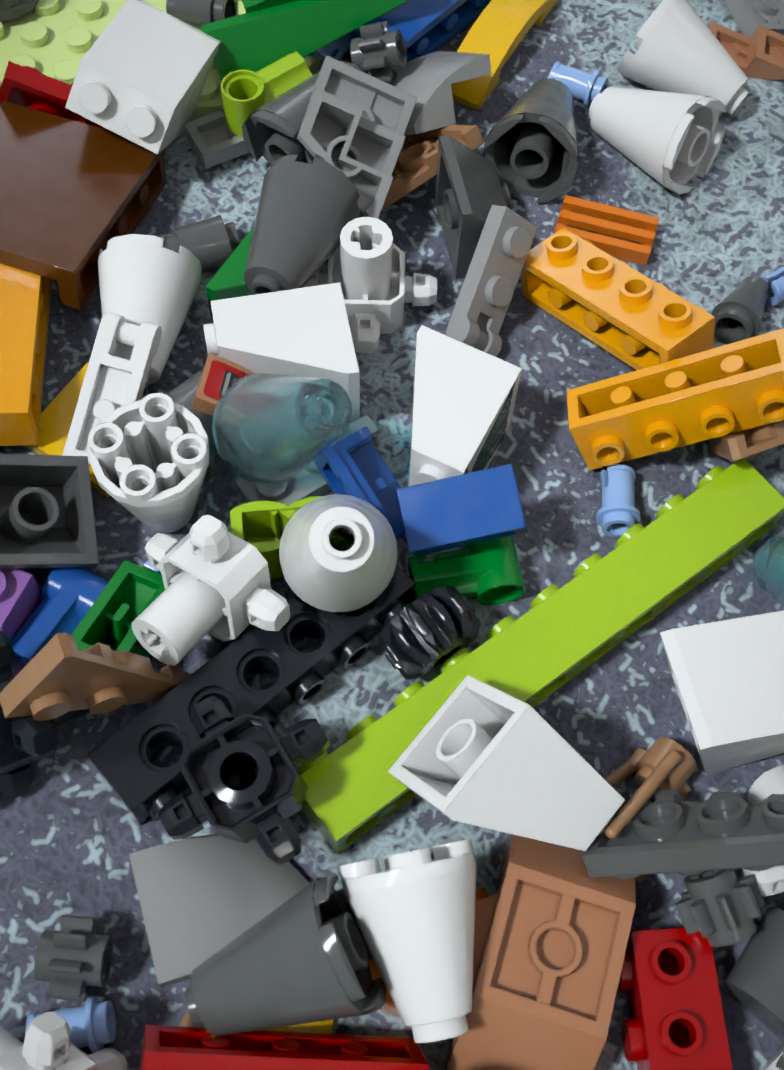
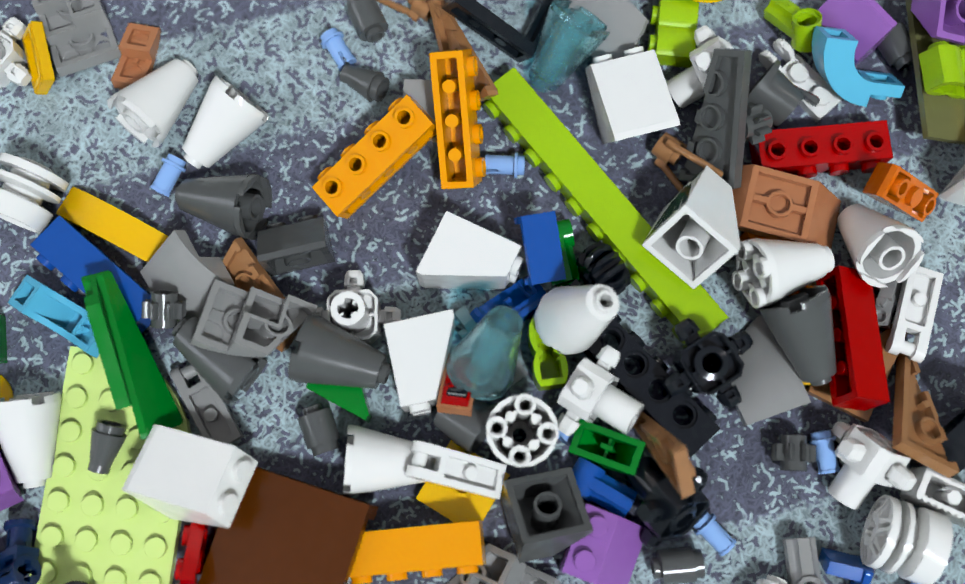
camera: 90 degrees left, 15 degrees up
lime piece [221,51,313,137] -> none
light grey plate [446,205,537,357] -> none
orange tile [554,195,659,265] -> none

